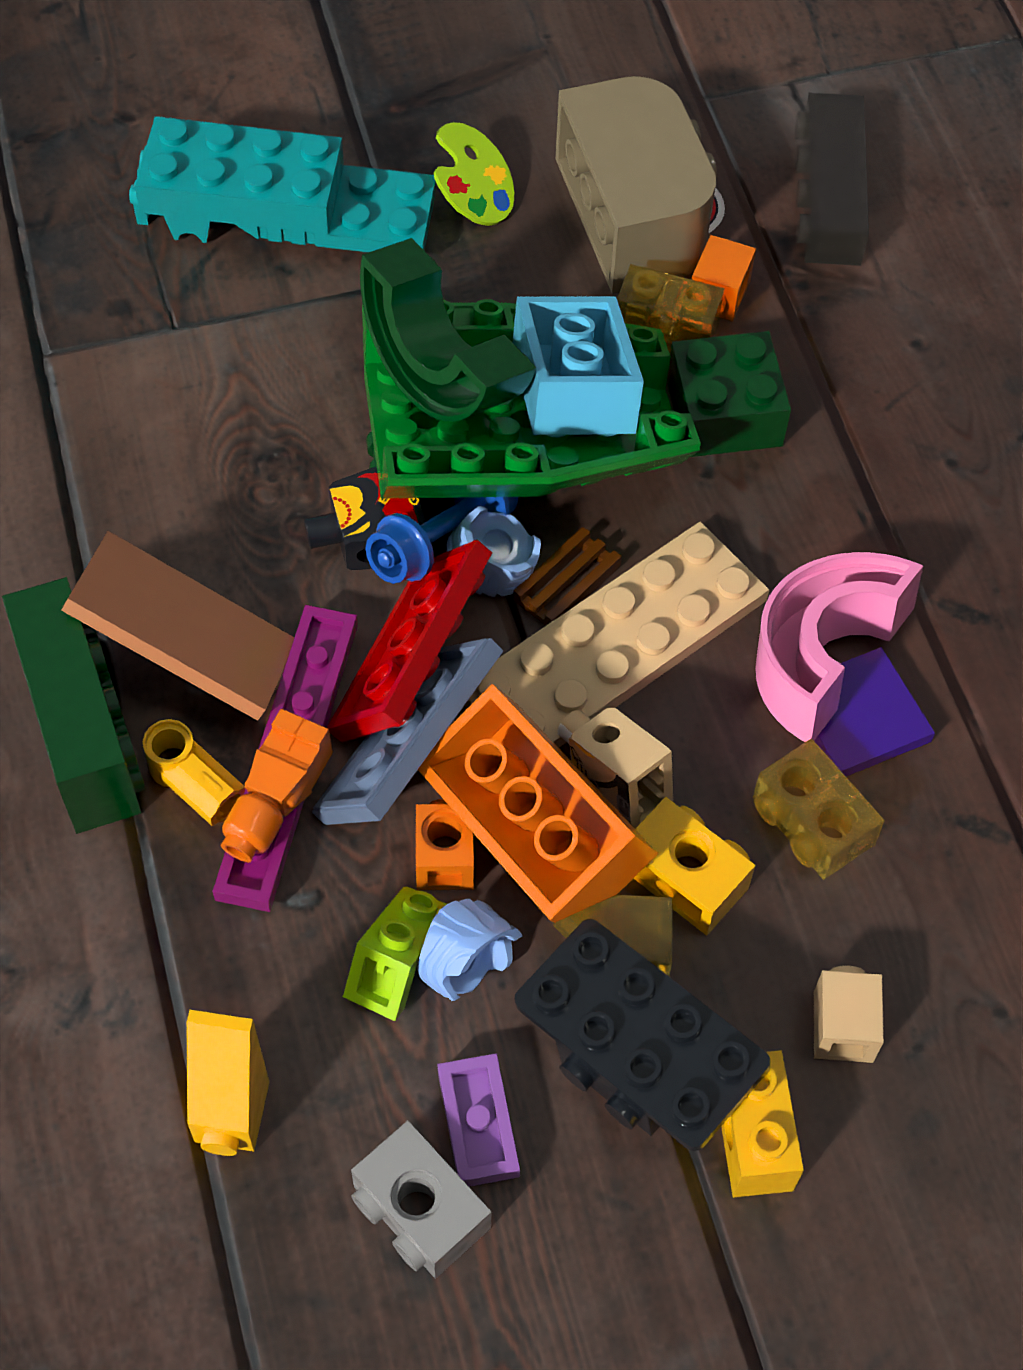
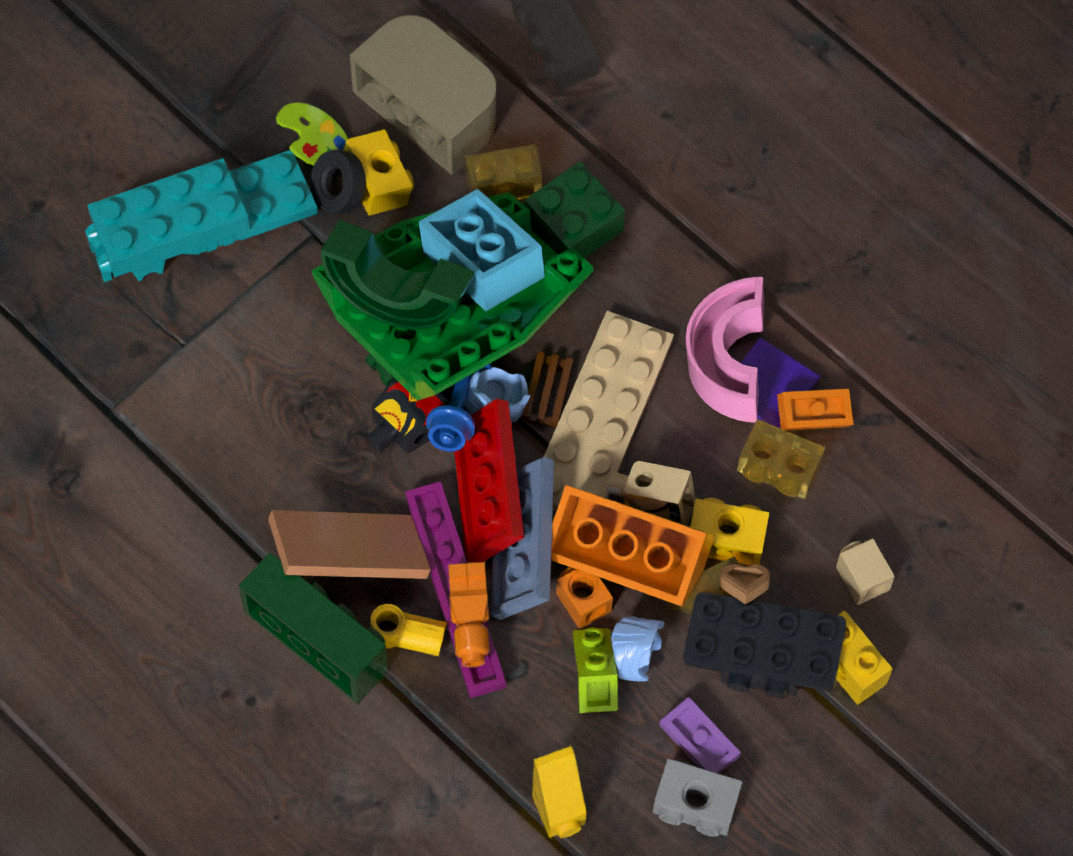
camera: 30 degrees left, 5 degrees up
orange brick [688,235,756,321] -> none
none -> black tyre [310,150,366,214]
none -> yellow brick [344,129,414,216]
none -> medium nougat tile [720,564,771,604]
none -> orange plate [777,389,854,431]

